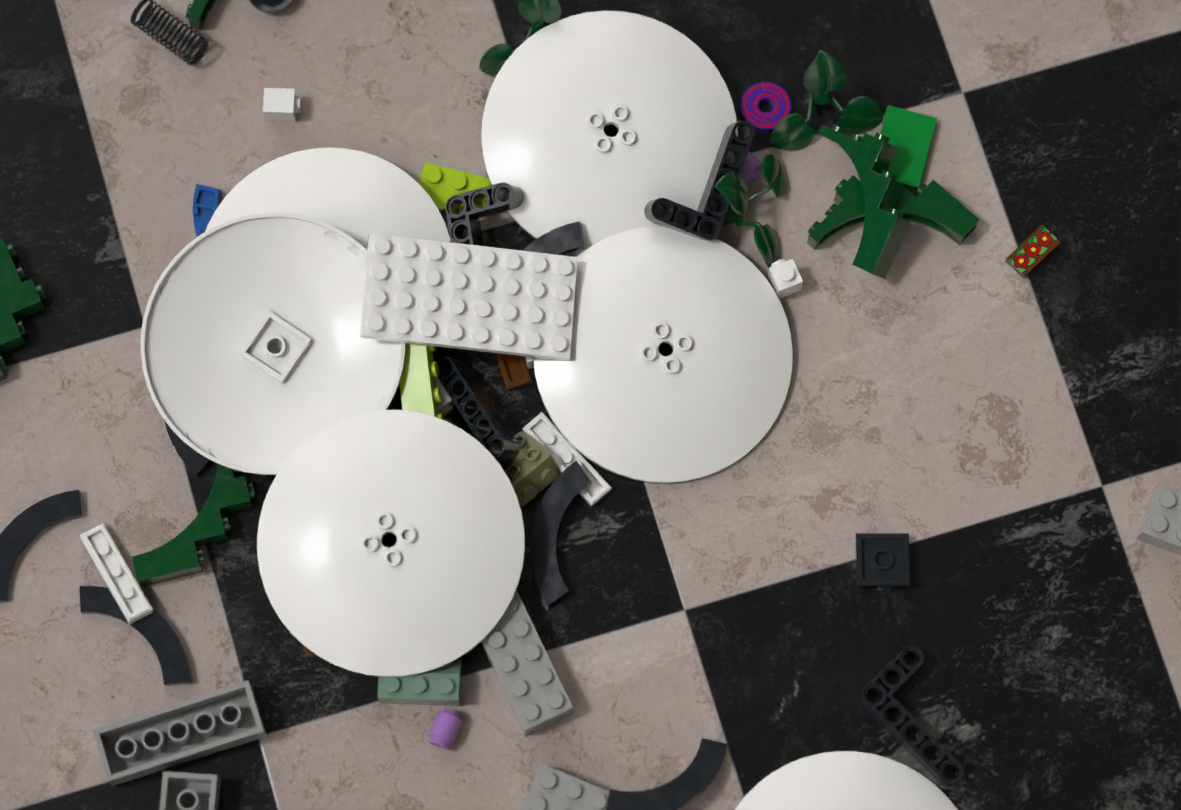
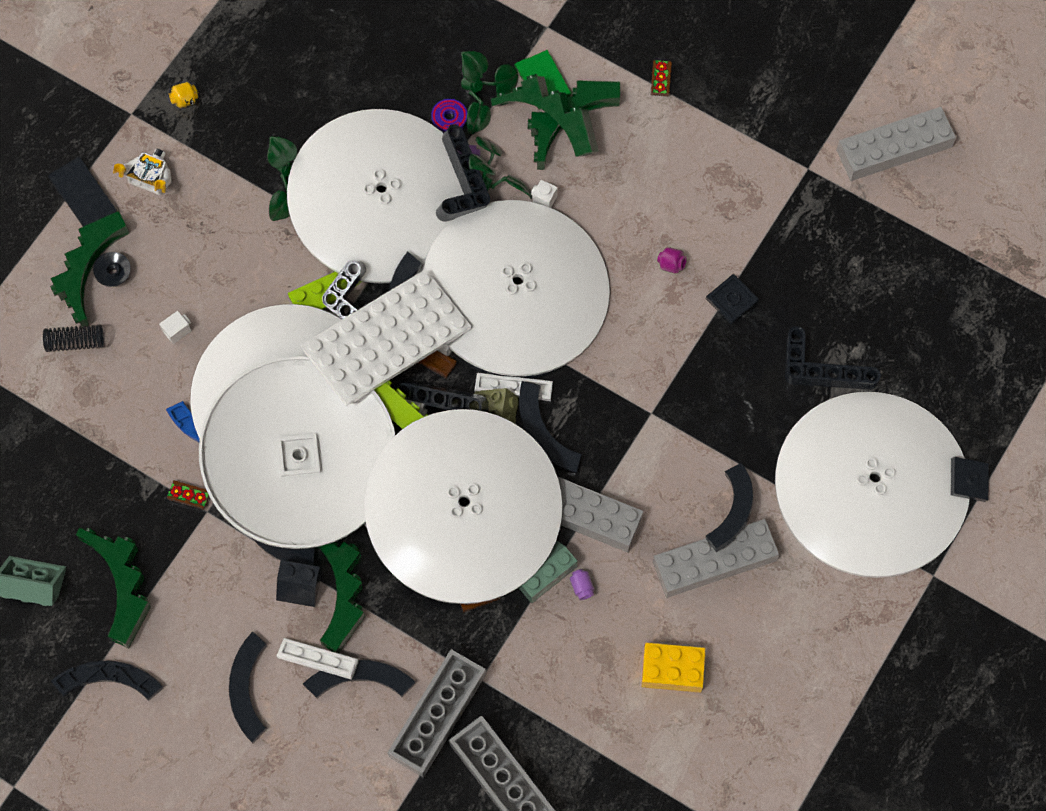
camera: 40 degrees left, 5 degrees down
none -> tile [167,480,209,510]
none -> black slope [276,560,322,607]
none -> magenta head [657,247,687,274]

